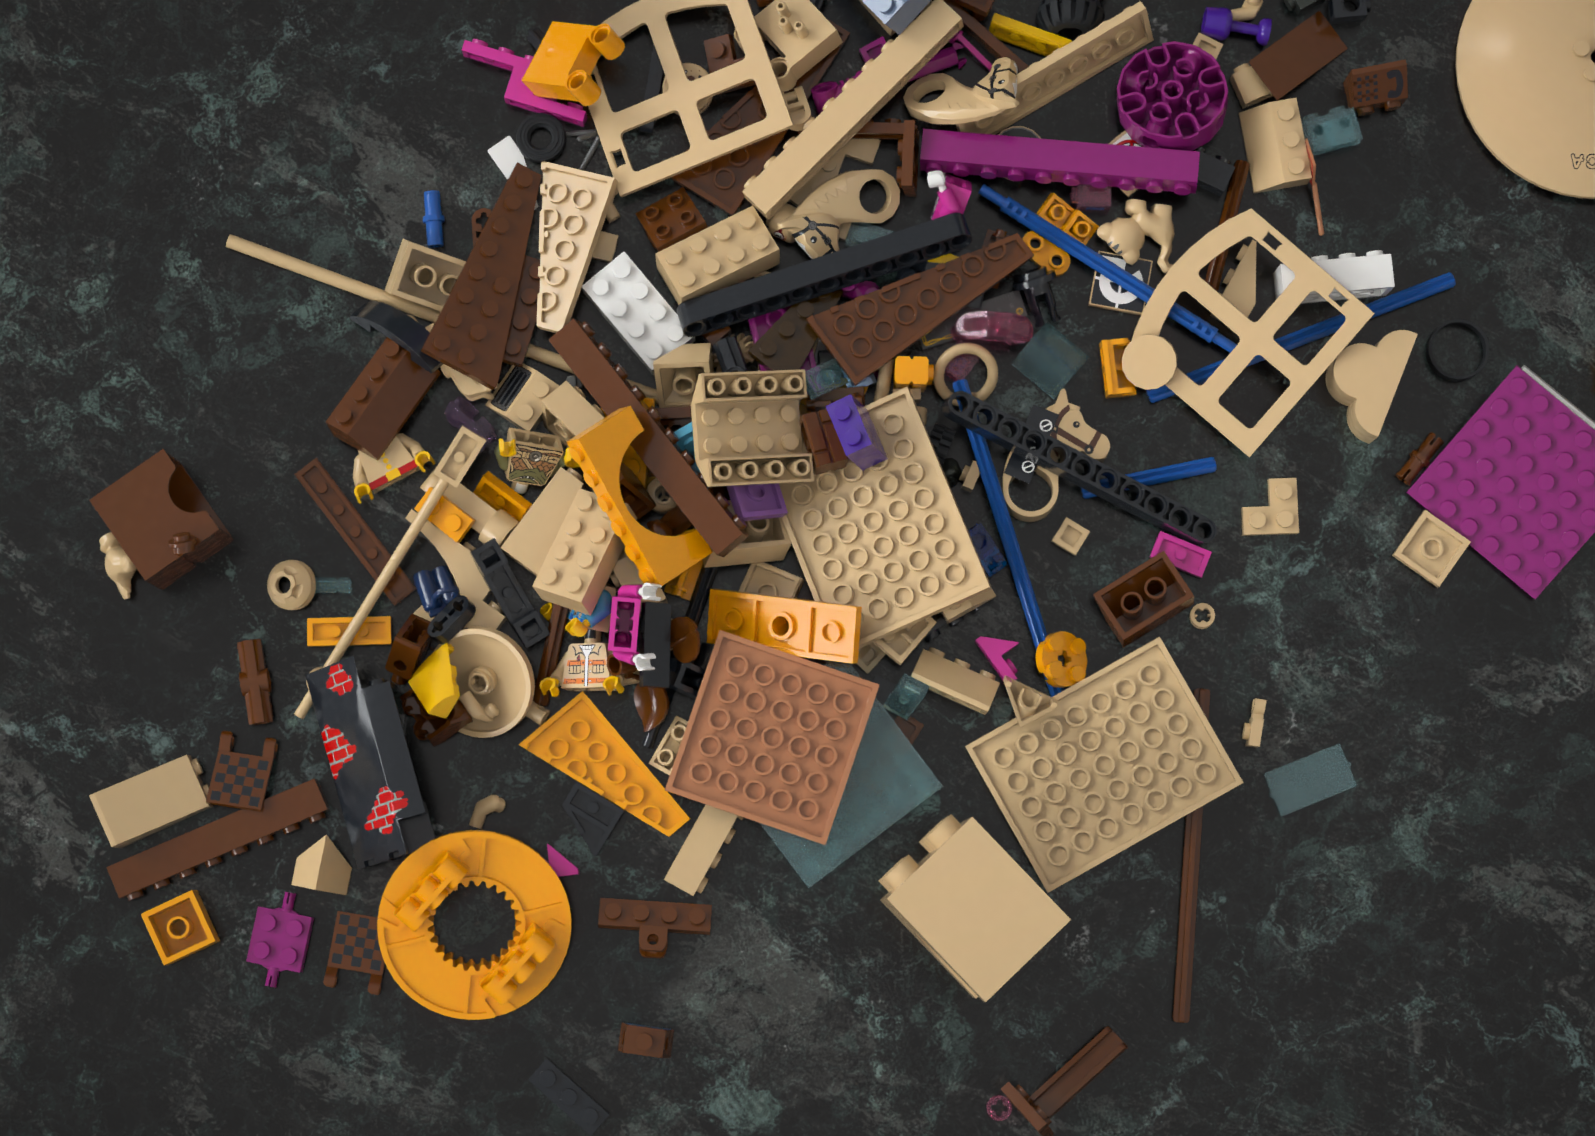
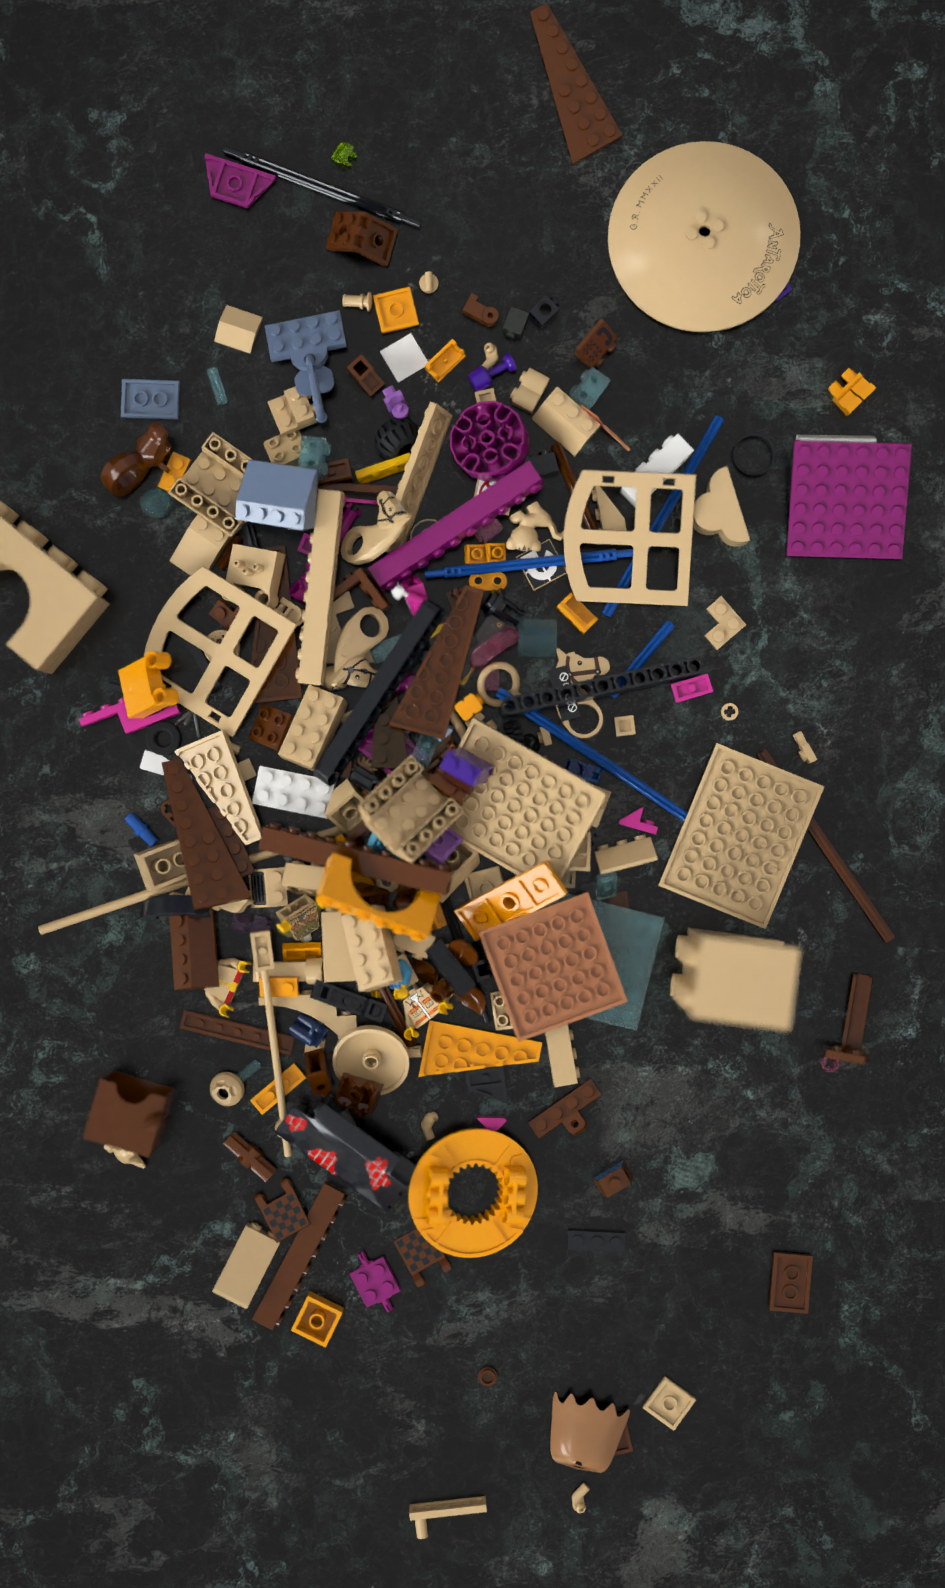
camera: 40 degrees left, 5 degrees up
tan slope [291,834,352,895] -> none
yellow slope [408,643,460,719] -> none
black beam [428,595,476,644] -> none
tan arm [459,690,499,722] -> none
dark pink torso [608,582,662,671] -> none
tan slope [1003,675,1058,728] -> none
light orange plate [1036,631,1087,688] -> none
reddish brown slope [1093,551,1194,648] -> none
tan tile [1122,334,1177,390] -> none
reddish brown sticker [1249,11,1348,100] -> none
clear light blue piece [1263,743,1357,817] -> none
tan plate [1392,510,1471,588] -> none
reddish brown pin [1396,432,1444,486] -> none

